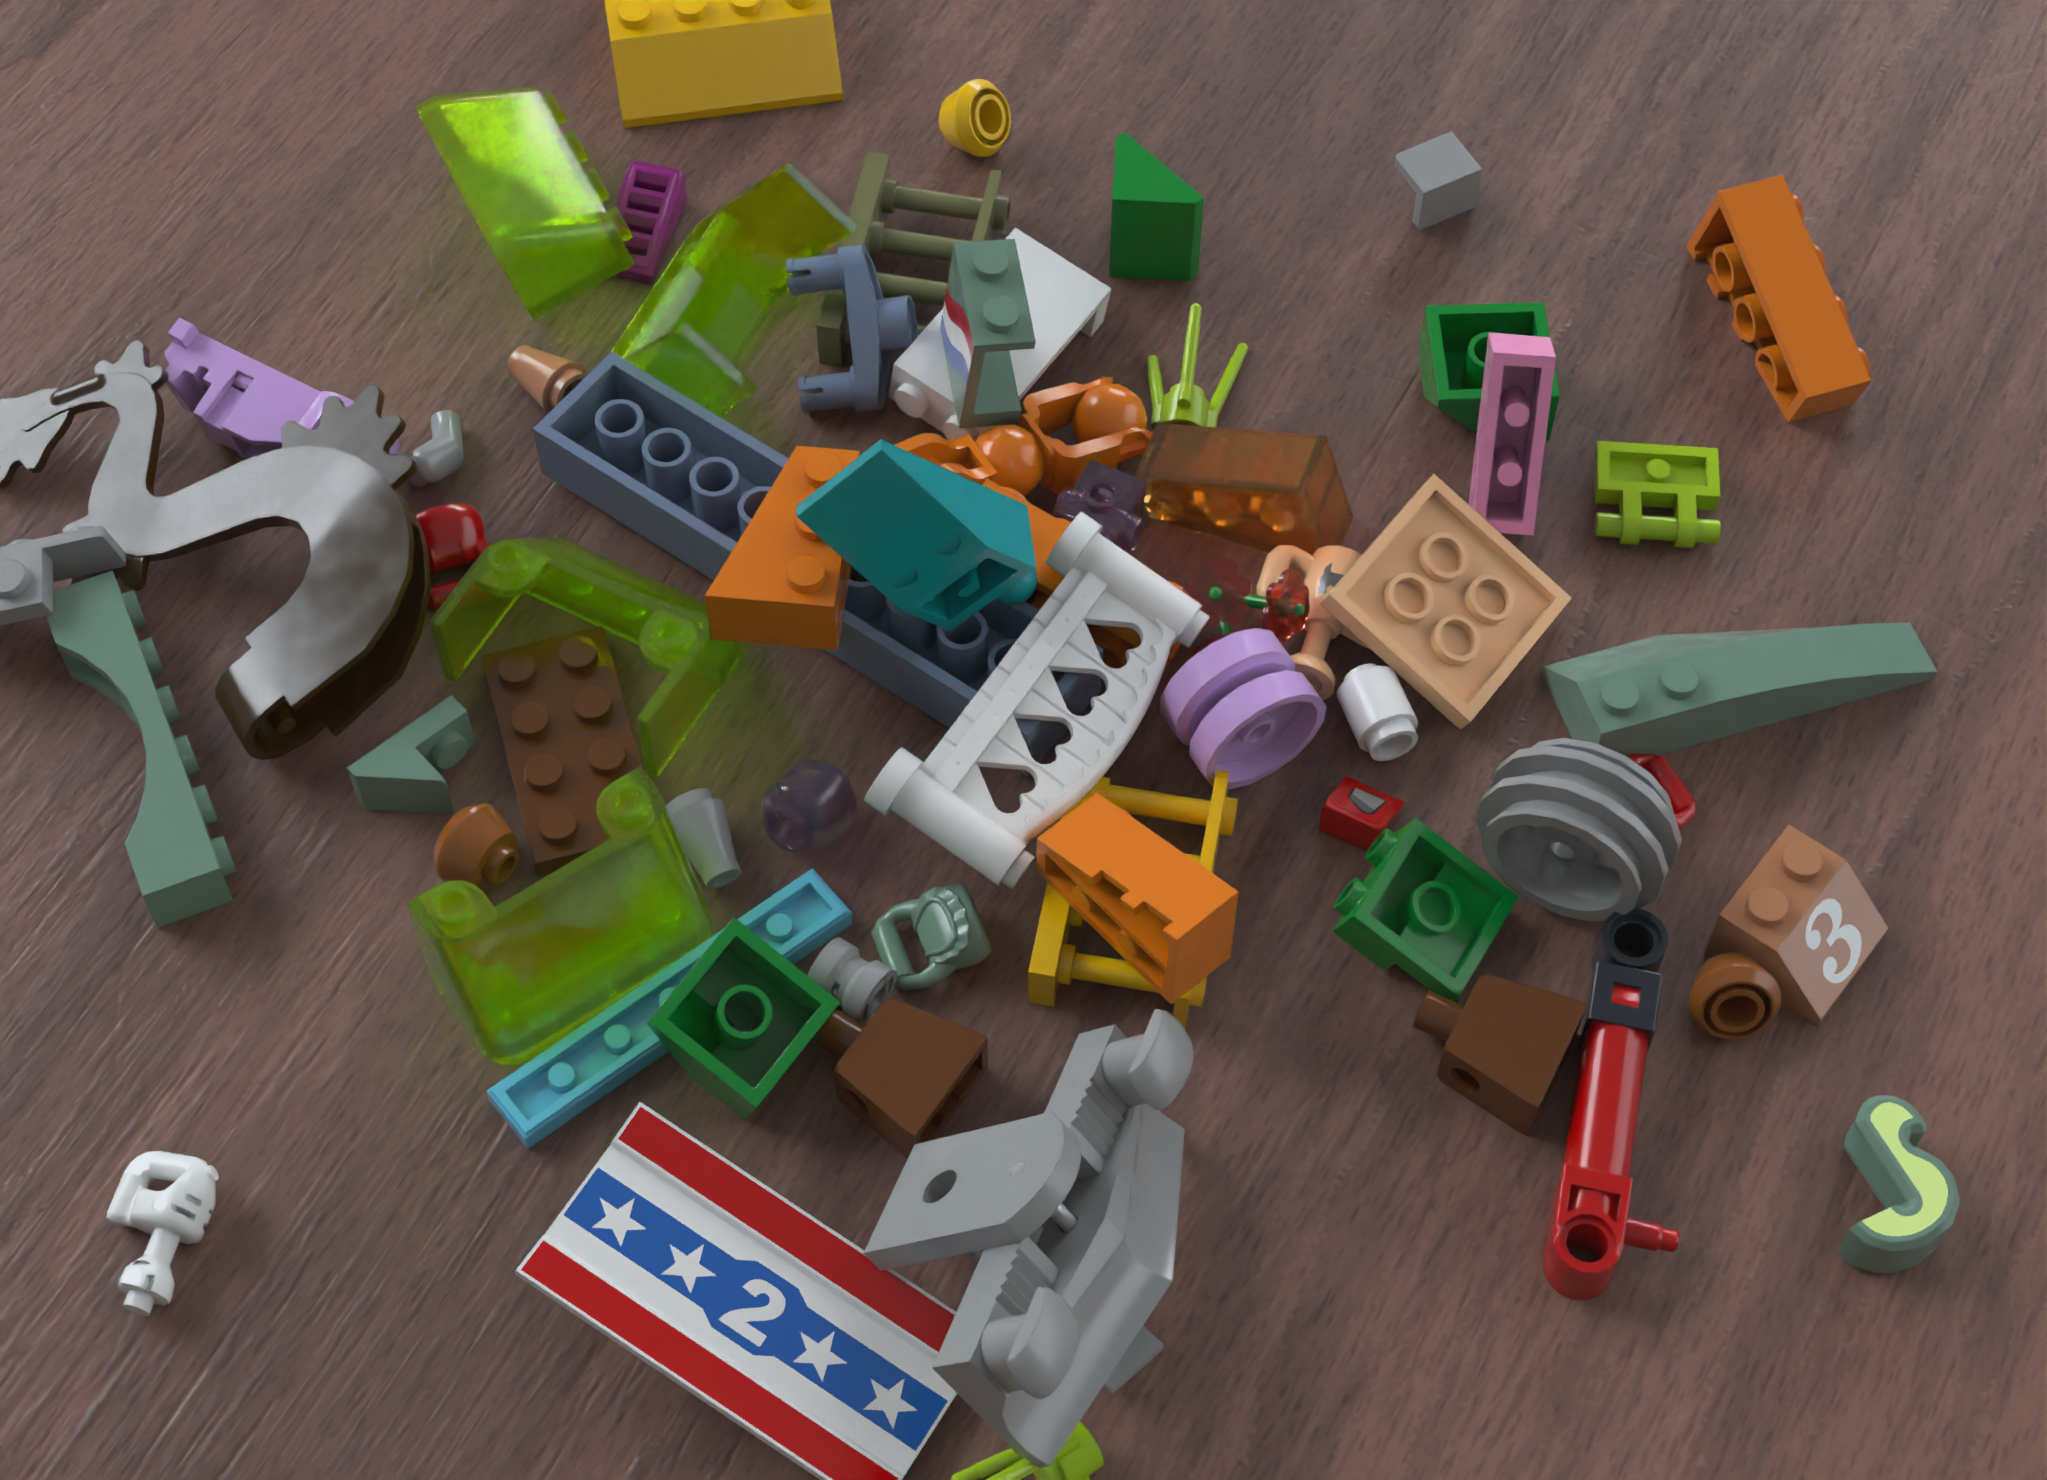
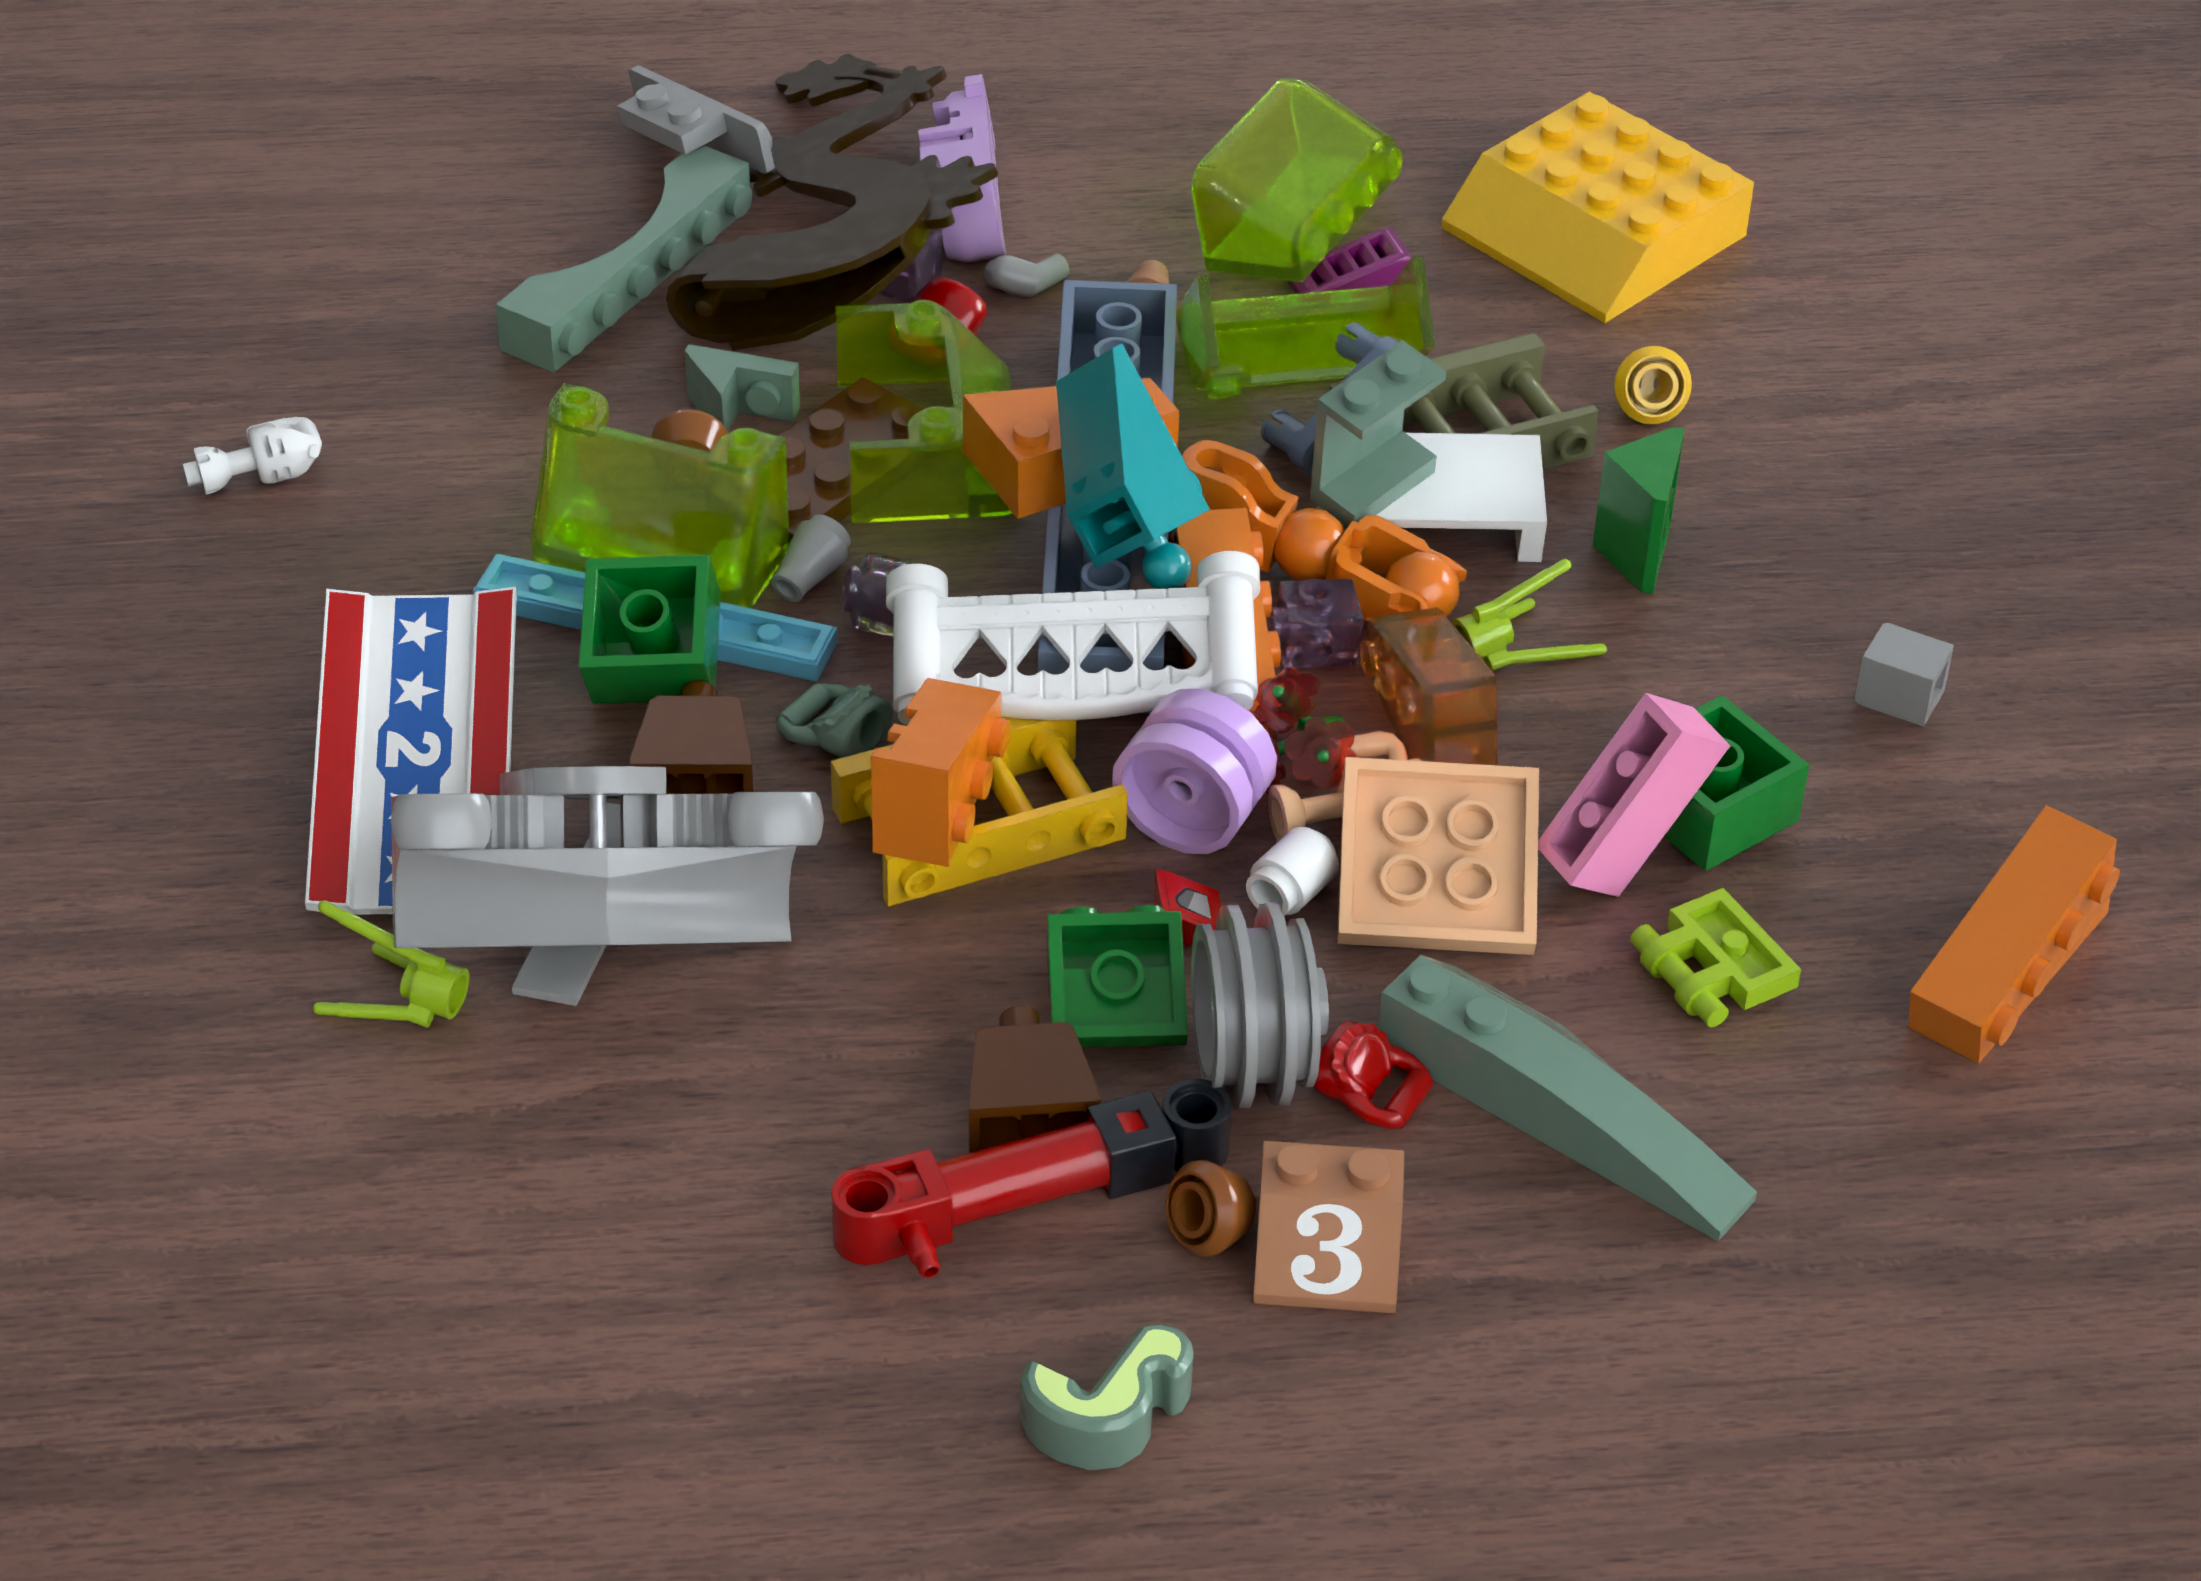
camera: 55 degrees right, 15 degrees down
light grey wheel [807,937,897,1026] -> none

